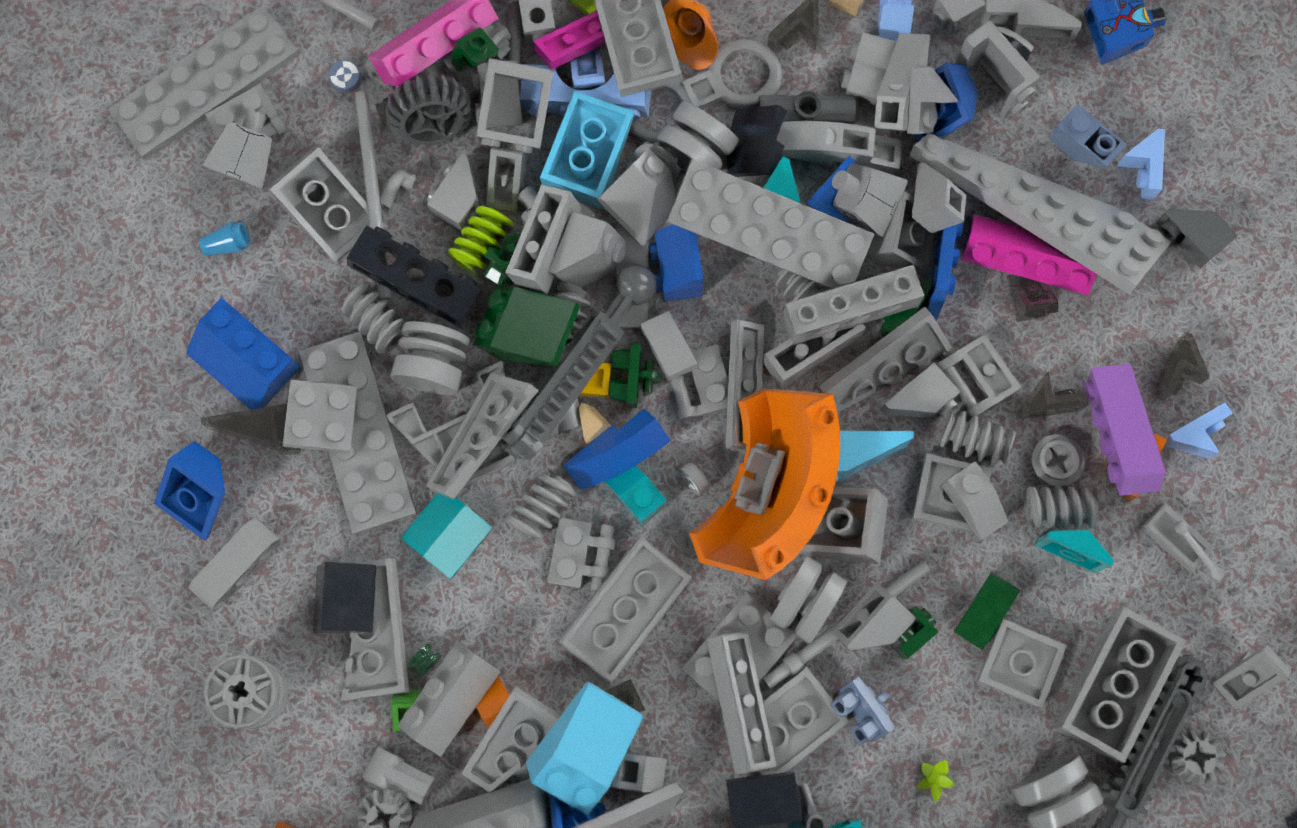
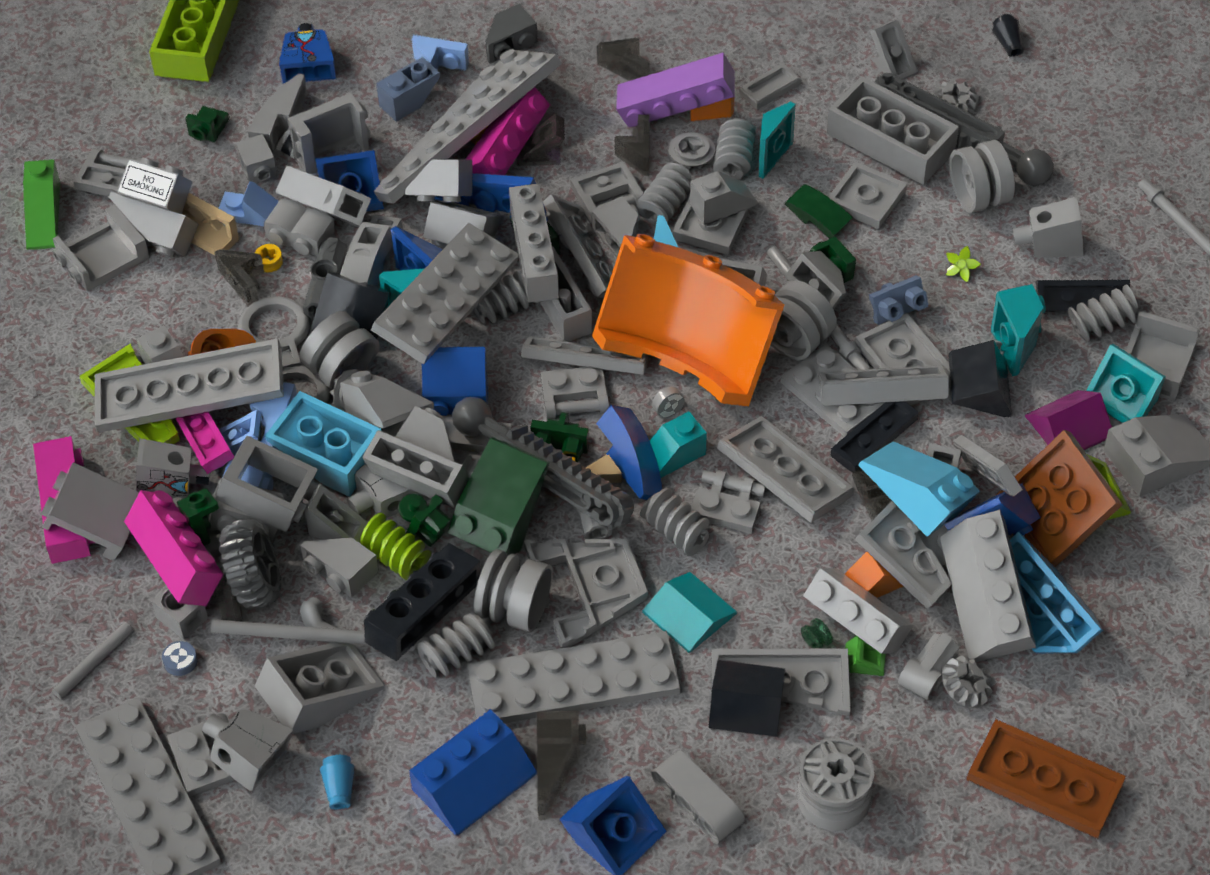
camera: 85 degrees left, 25 degrees down
light grey plate [283,379,357,453] -> none
light grey wing [426,373,539,500] -> none
light grey tile [640,311,698,381] -> none
light grey hinge [734,442,785,515] -> none
light grey torso [832,163,908,238] -> none
light grey slope [907,67,958,134] -> none
light blue slope [1164,403,1233,458] -> none
light grey hinge [1174,521,1224,581] -> none
none -> yellow bush [255,244,283,273]
none -> black plate [830,401,919,474]

